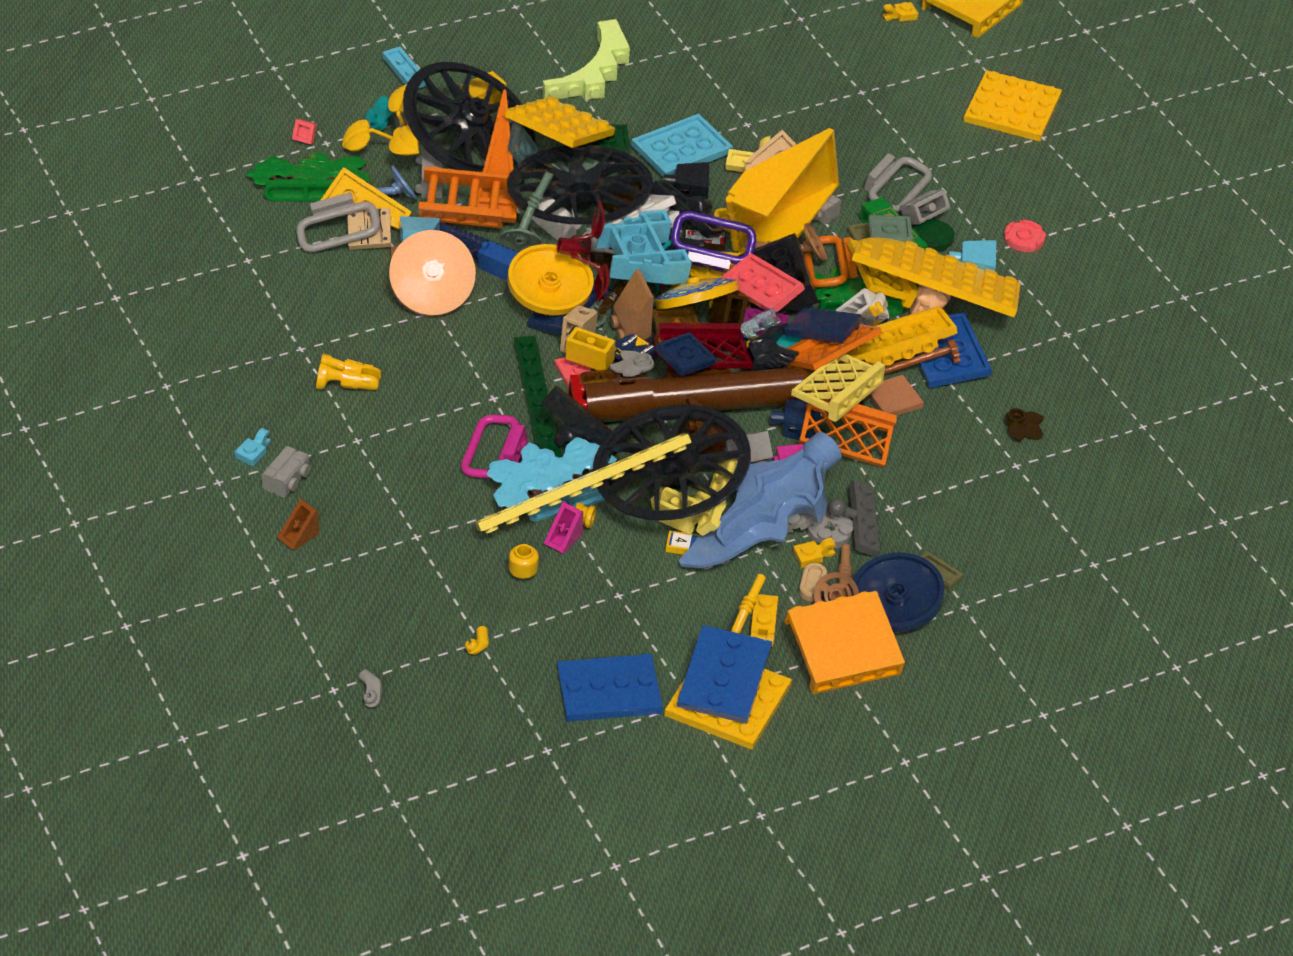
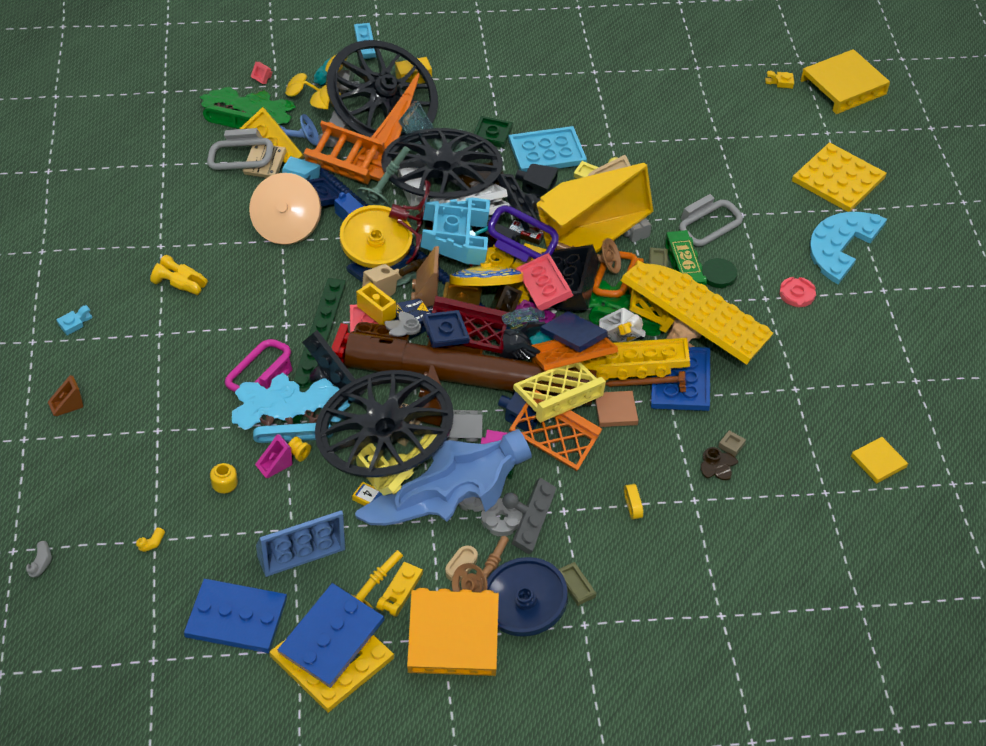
camera: 20 degrees right, 5 degrees up
light grey brick [262,446,311,498] -> none
light yellow plate [475,433,691,533] -> none
yellow plate [505,96,615,148] -> none
yellowish green arch [542,19,630,100] -> none
yellow plate [793,538,836,568] -> none
sand green tile [868,215,913,242] -> none
light grey brick [900,190,950,225] -> none
medium azure torso [949,240,996,271] -> none
none -> medium blue slope [256,510,345,577]
none -> yellow beam [624,484,643,519]
none -> dark tan plate [718,430,746,457]
none -> medium azure plate [810,212,887,284]
none -> yellow tile [851,437,908,484]

